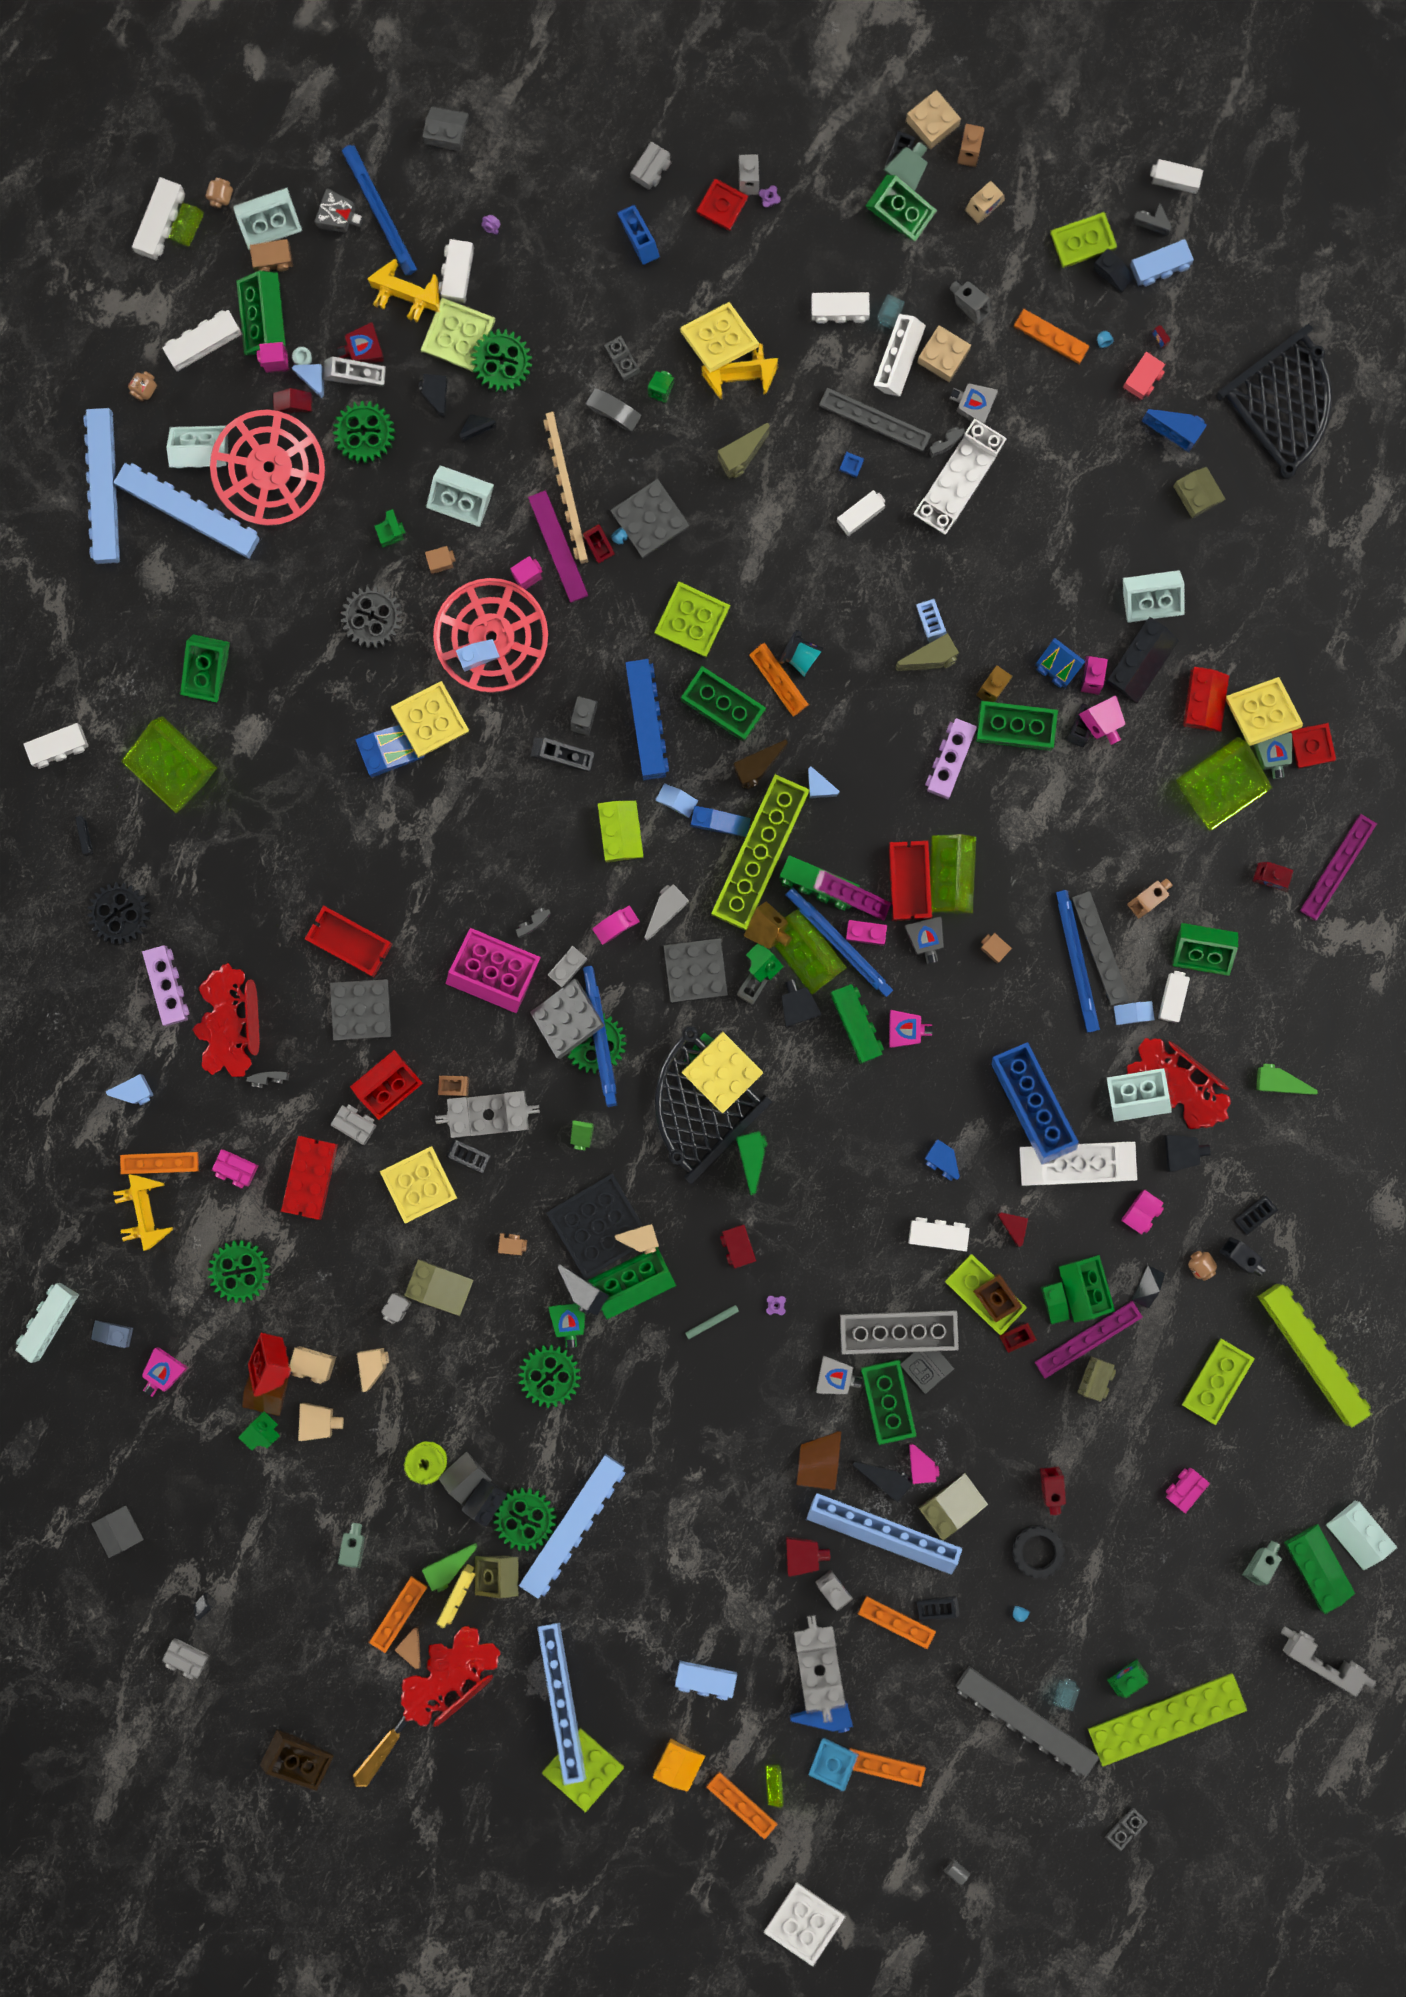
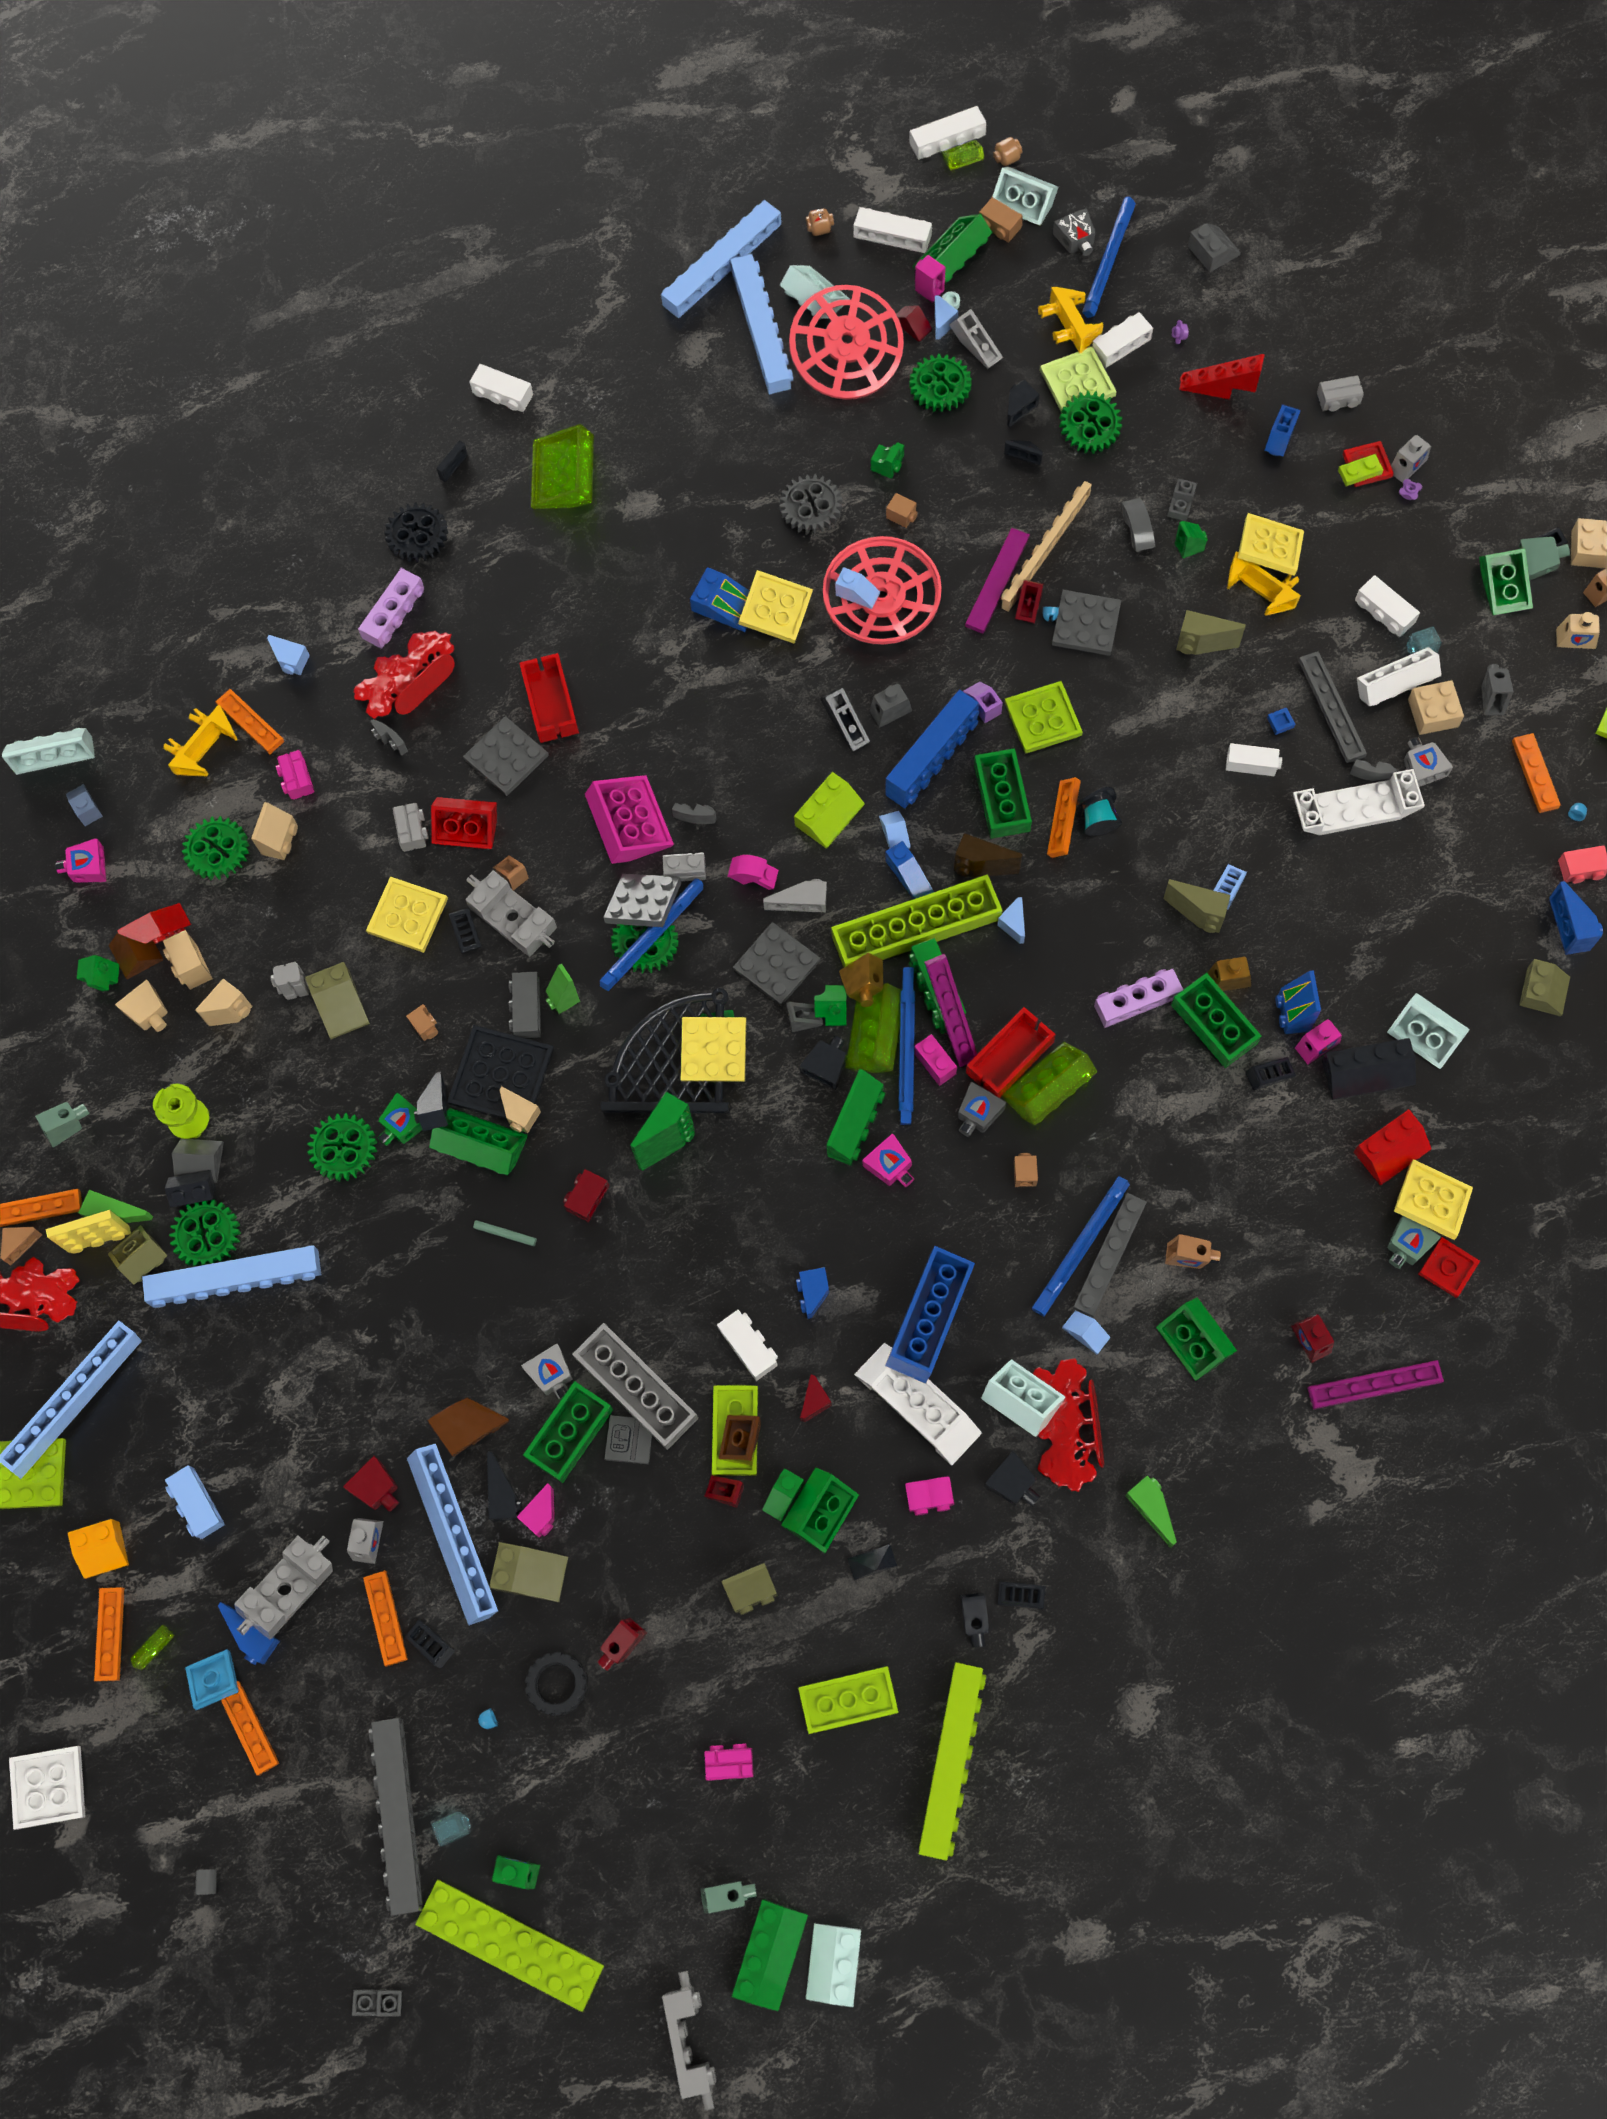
camera: 50 degrees right, 15 degrees down
green slope [180,635,230,702] -> none
red piece [281,1136,338,1220] -> none
dark red torso [337,322,384,363] -> none
light aqua slope [426,465,494,527] -> none
dark pink brick [510,556,542,589] -> none
medium lavender plate [766,1296,786,1315] -> none
magenta tile [1034,1301,1143,1379] -> none
torso [1079,696,1125,745] -> none
white brick [1158,971,1190,1023] -> none
clear neon green slope [1176,737,1272,831] -> none
medium nougat head [1188,1251,1217,1281] -> none
none -> tan slope [251,802,298,860]
none -> dark grey brick [509,972,541,1038]
none -> medium lavender slope [963,682,1003,723]
none -> red slope [1179,354,1264,399]
none -> lime plate [1338,454,1383,486]

